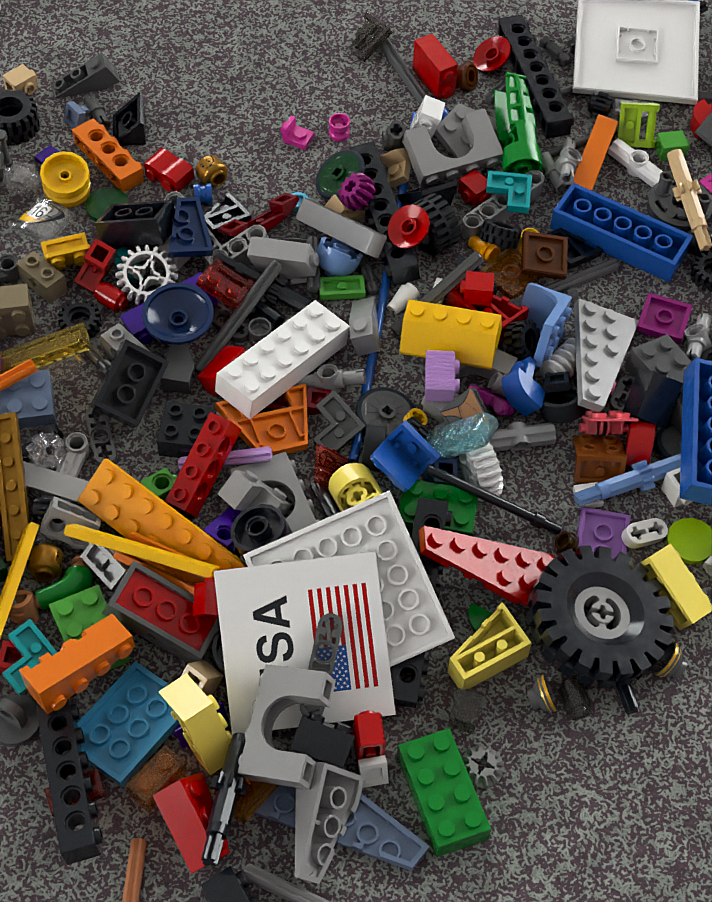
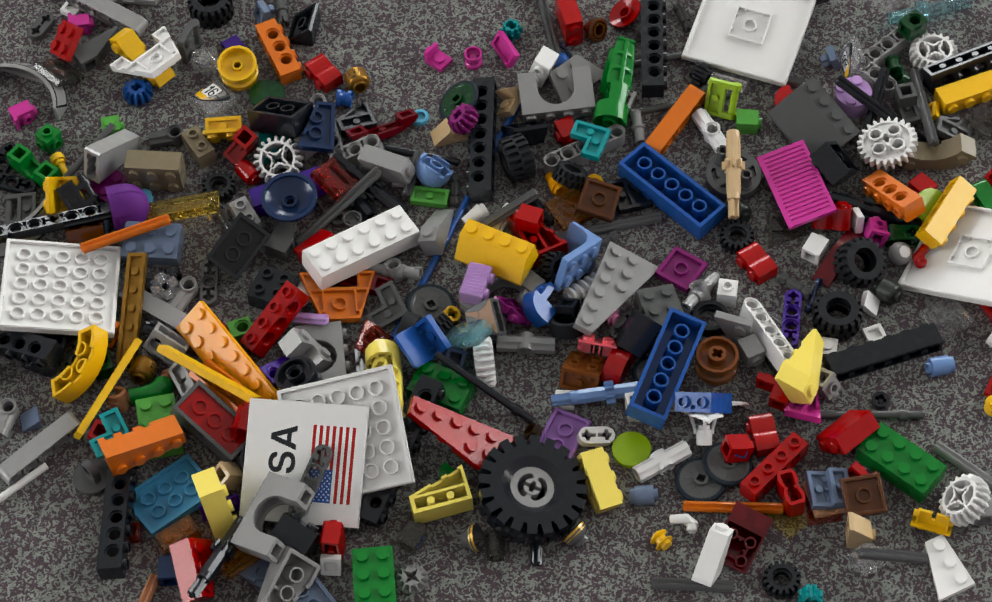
camera: 20 degrees right, 0 degrees up
light grey beam [295,197,387,258] -> none
dark grey piece [382,120,406,151] -> none
red dish [388,205,430,249] -> none
light grey pin [554,139,582,185] -> none
none -> dark blue brick [158,554,178,586]
none -> dark pink tile [491,31,520,68]
none -> teal gear [500,19,523,42]

